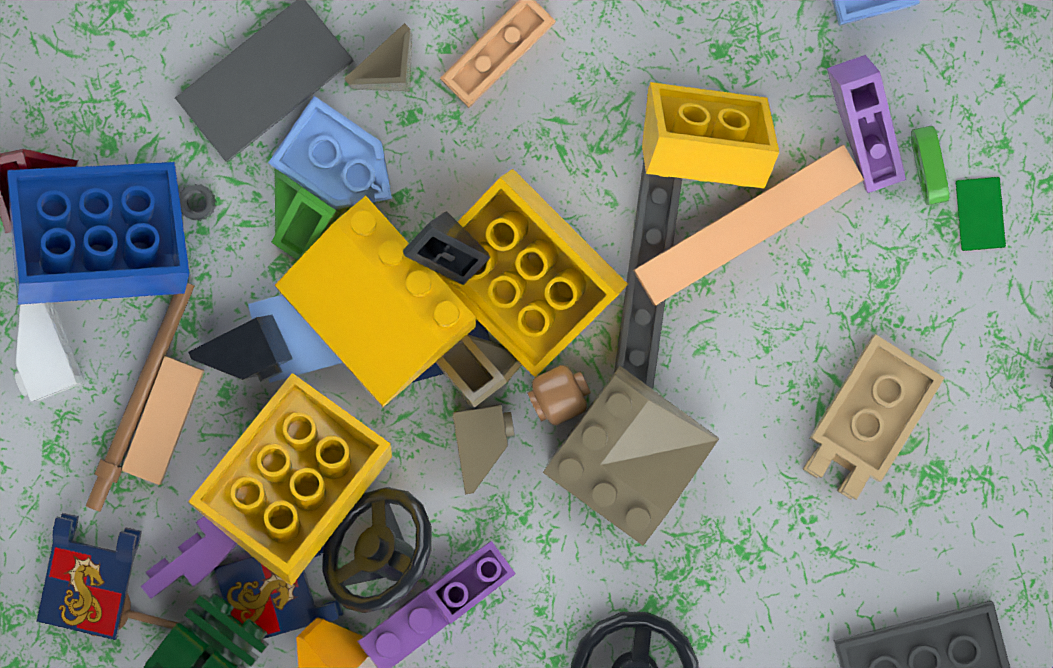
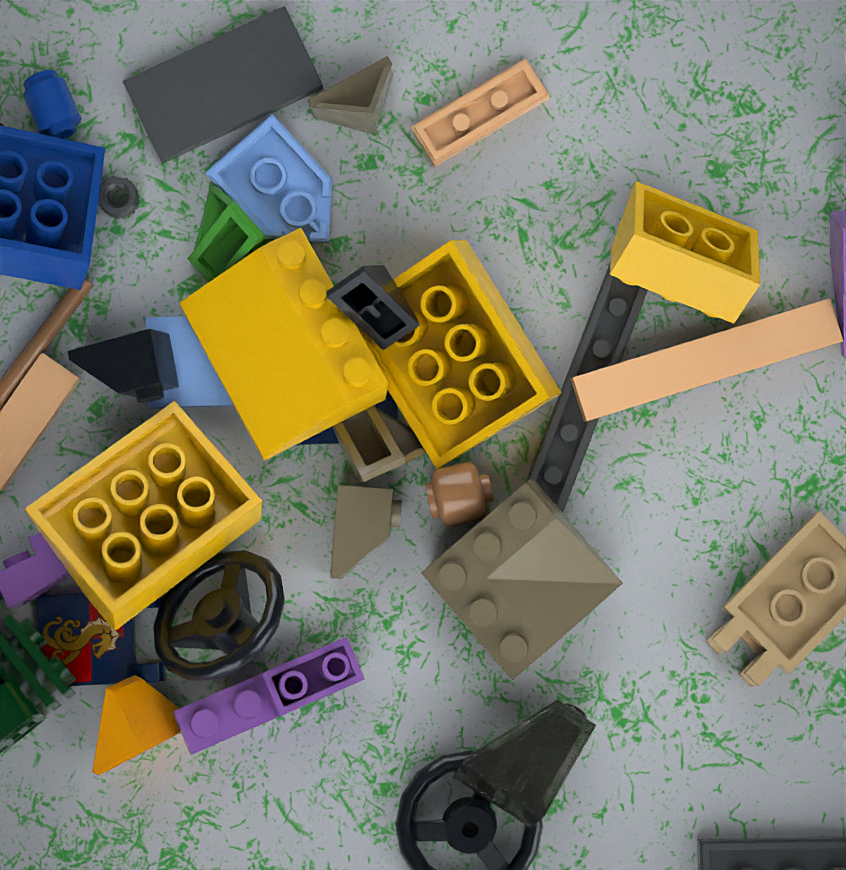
camera: 15 degrees right, 5 degrees down
none -> blue brick [23,70,82,139]
none -> clear smoke slope [453,700,596,829]

